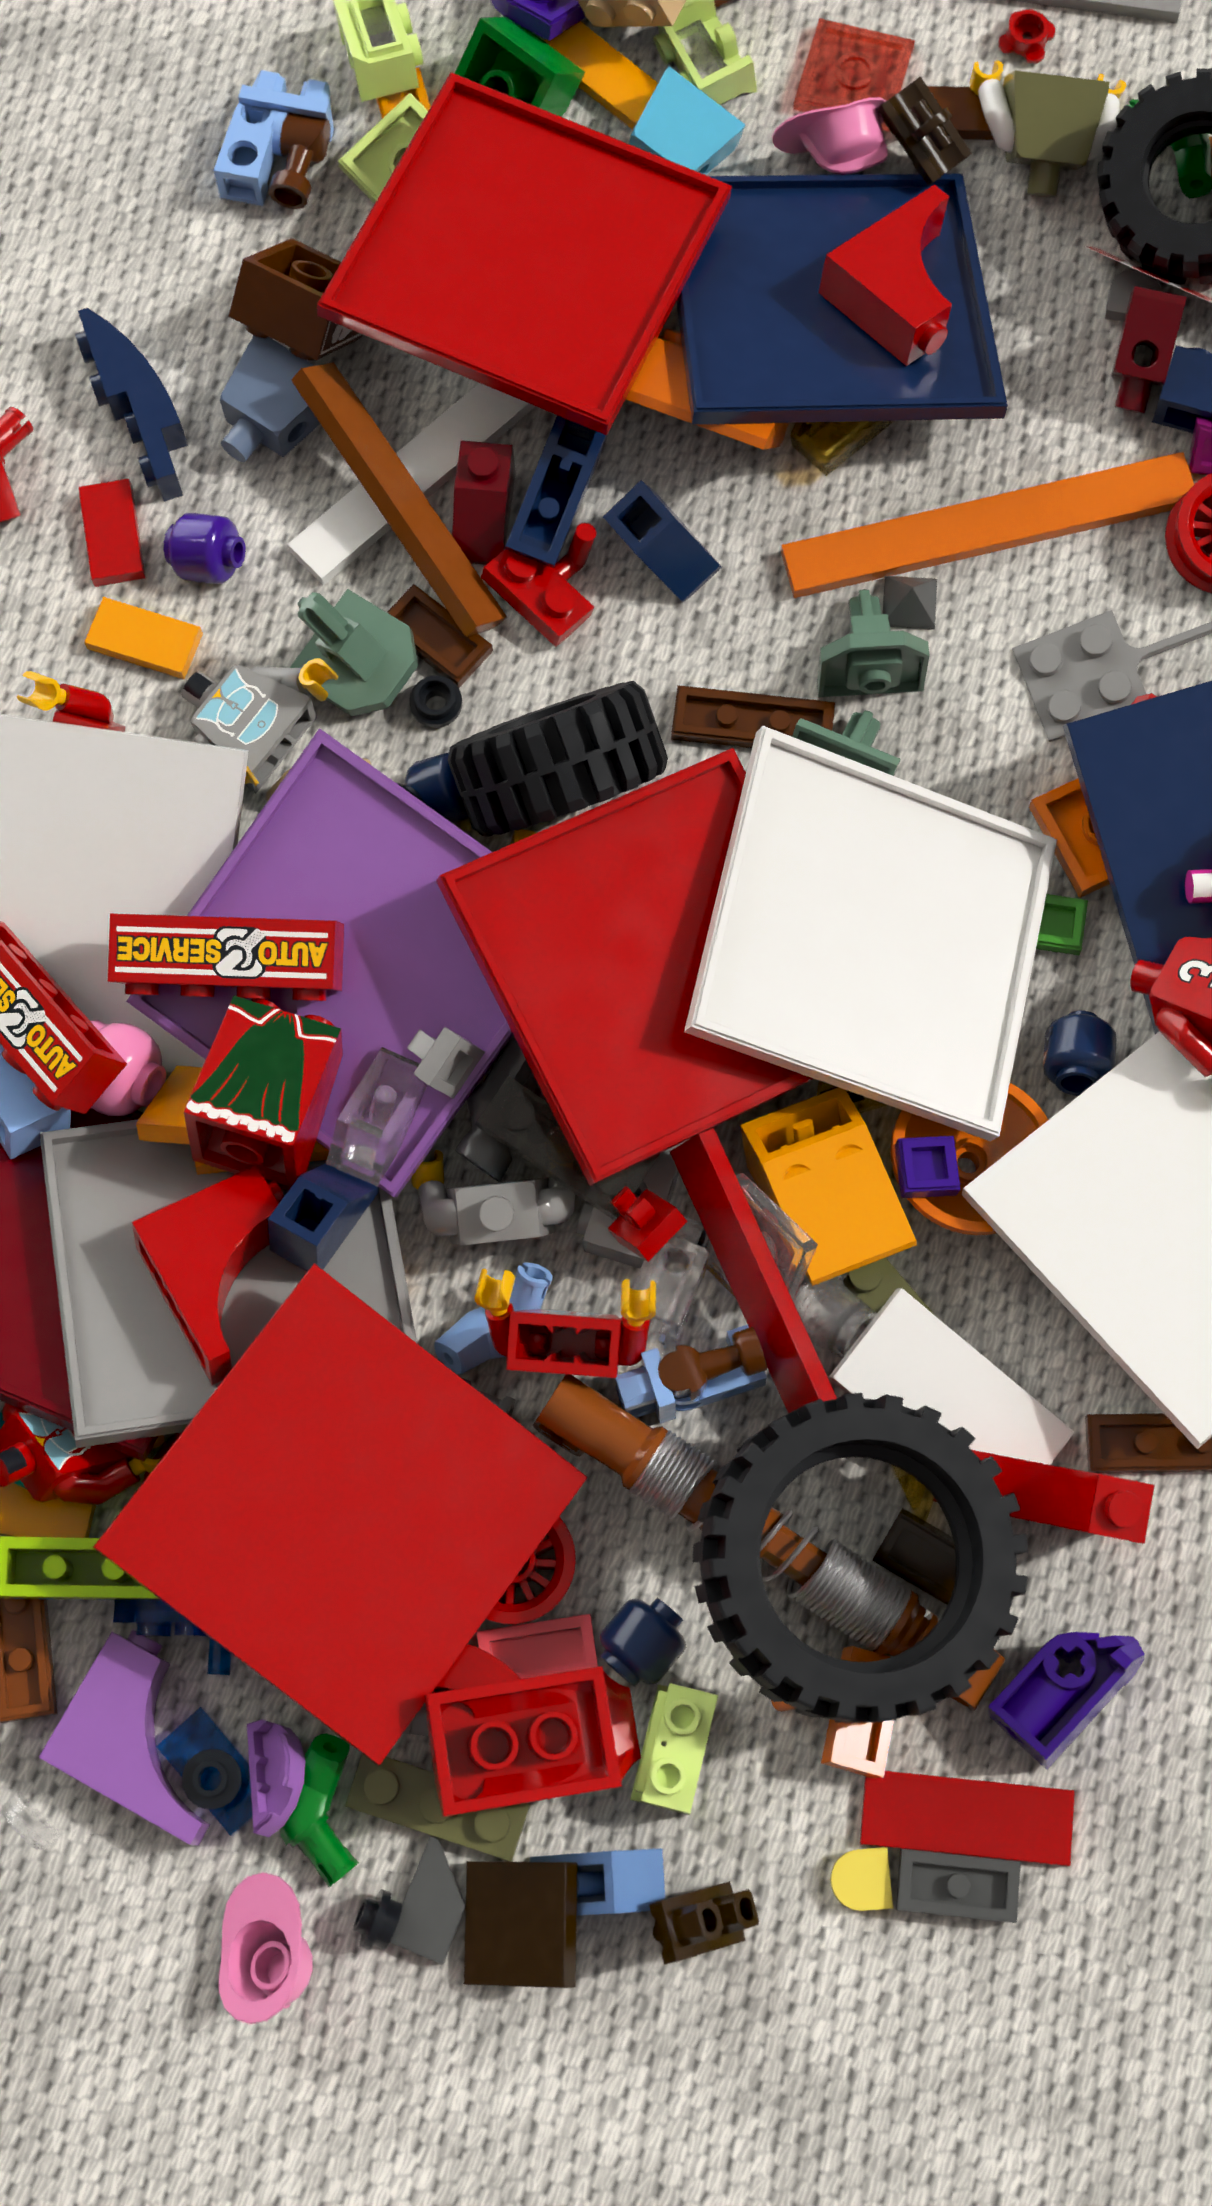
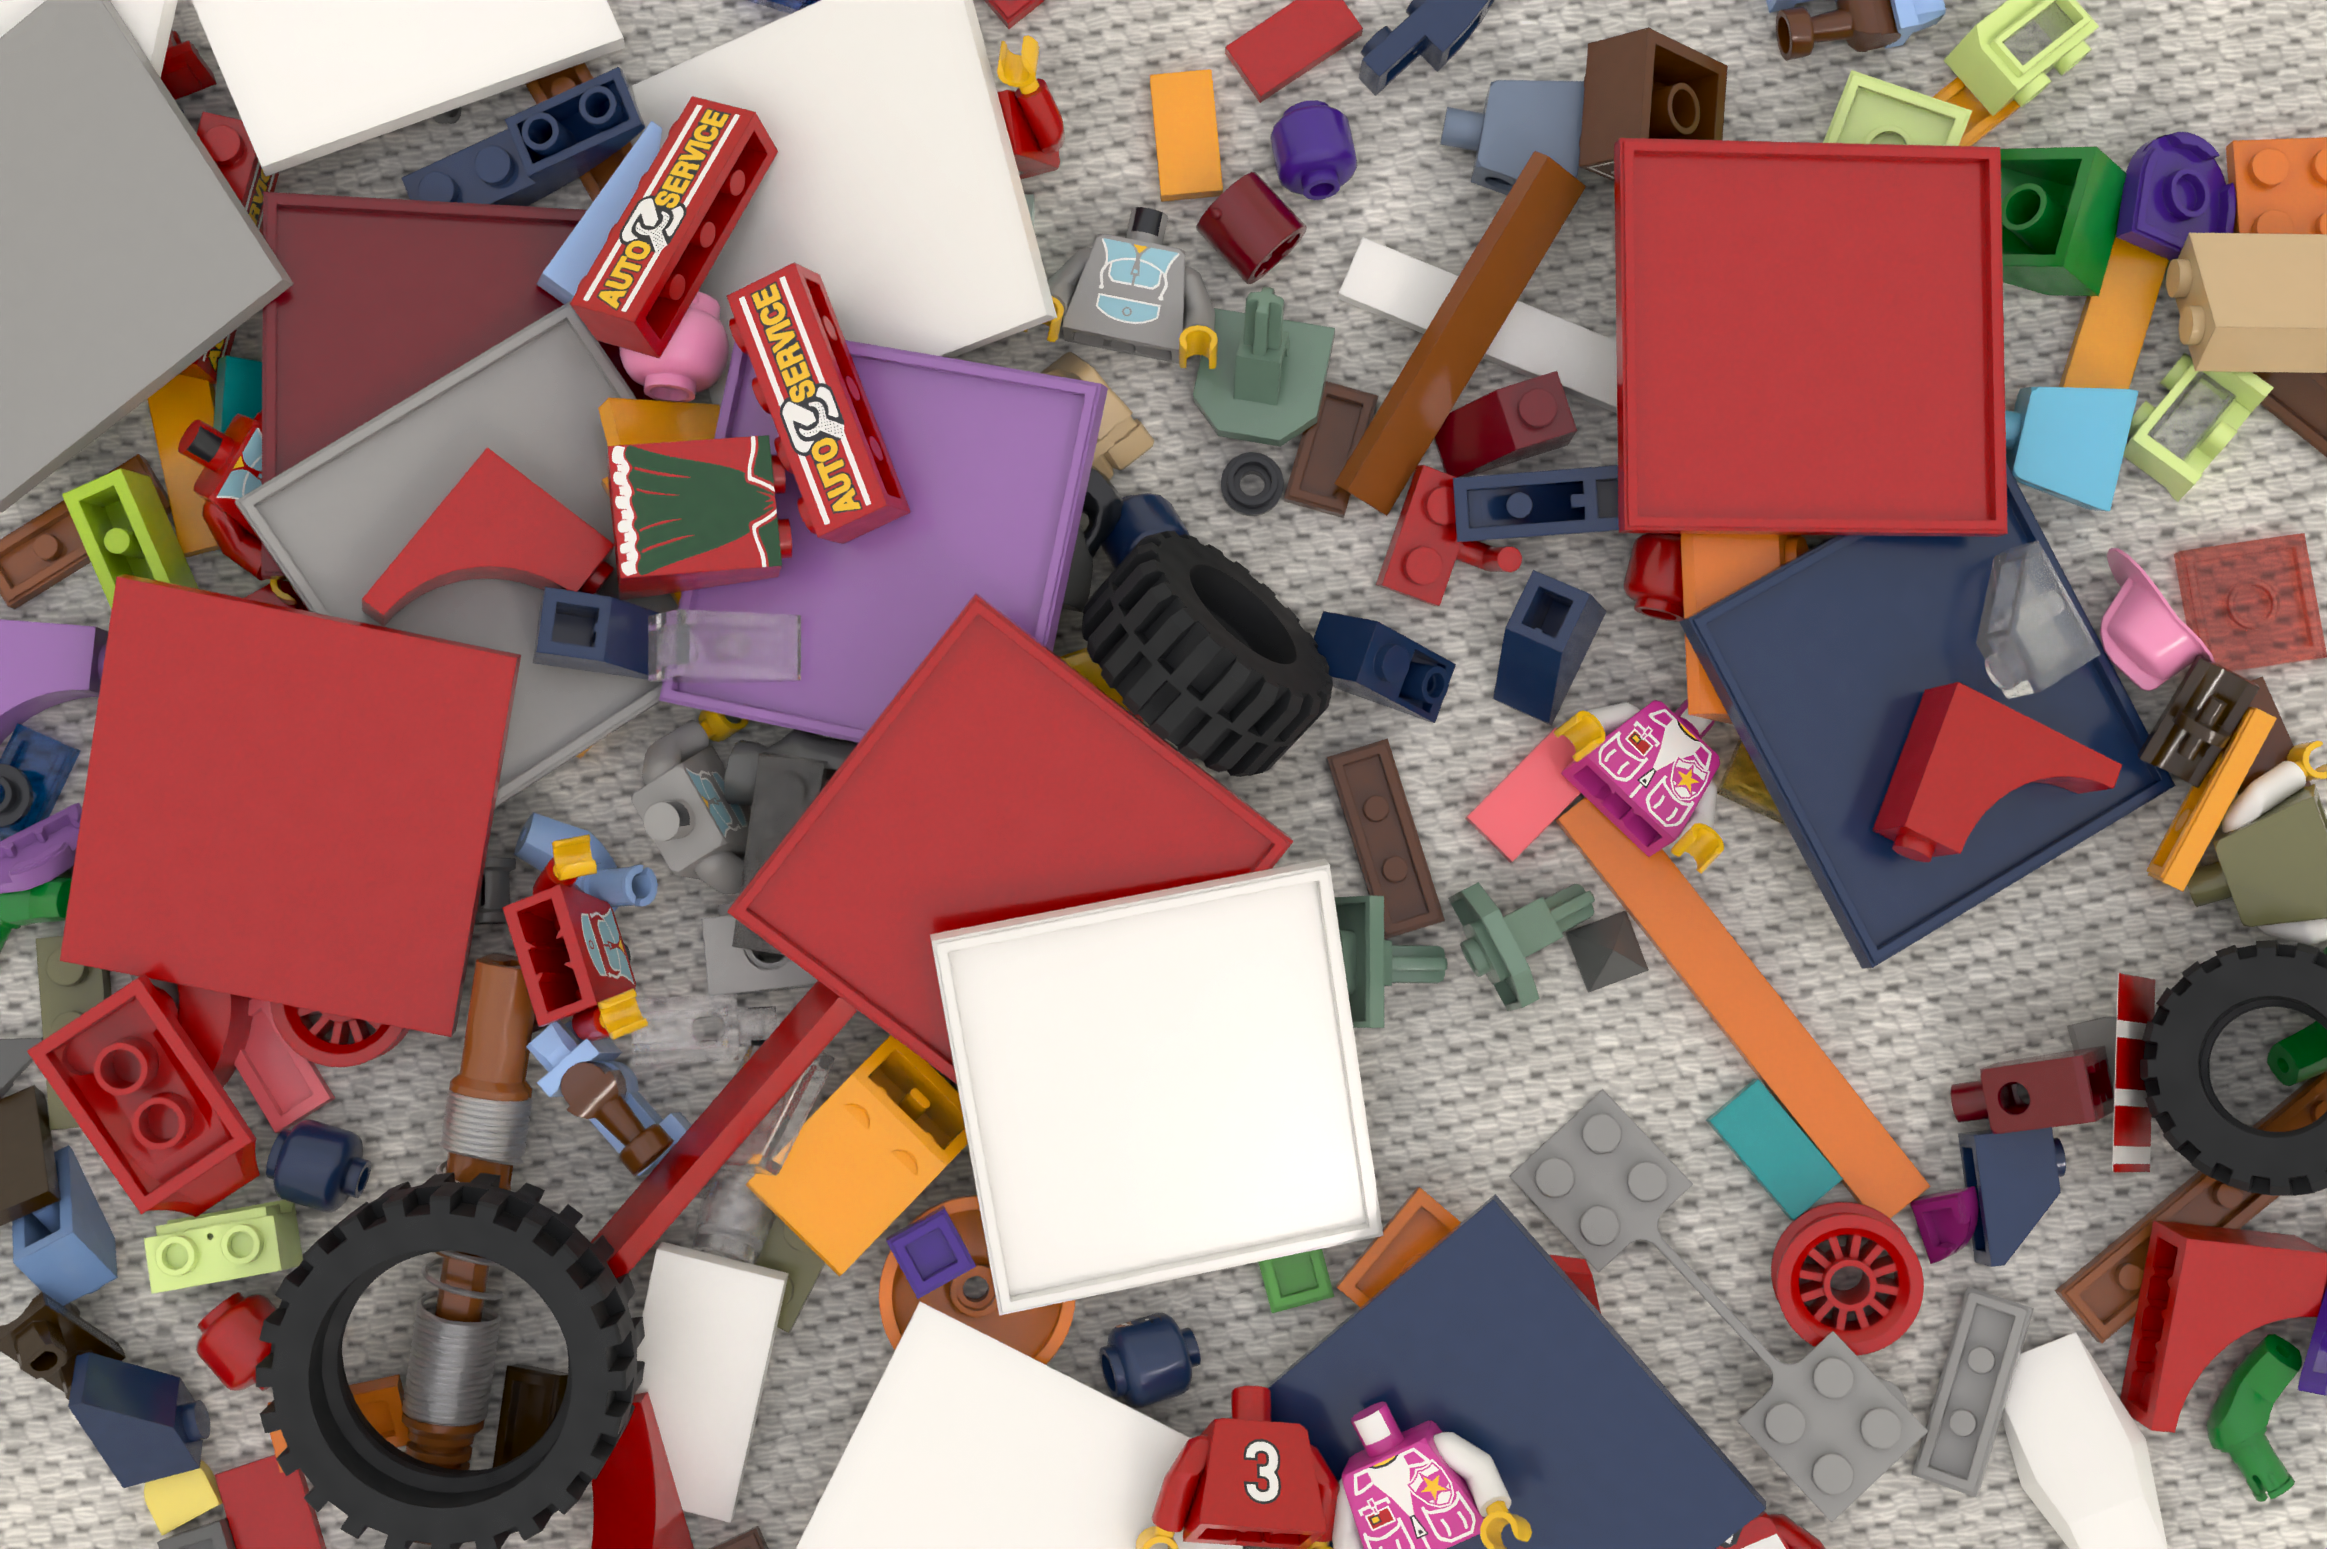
camera: 65 degrees right, 10 degrees up
light grey tile [407,1027,485,1099] -> none
red tile [607,1186,688,1262] -> none
none -> dark blue slope [68,1352,210,1488]
none -> red head [196,1292,277,1391]
none -> dark red piece [1196,172,1307,284]
none -> dark blue slope [1314,611,1456,723]
none -> coral tile [1465,727,1581,863]
none -> torso [1553,699,1724,874]
none -> red head [1624,533,1684,622]
none -> teal tile [1706,1079,1843,1221]
none -> clear slope [1976,540,2101,699]
none -> light orange tile [2146,707,2277,892]

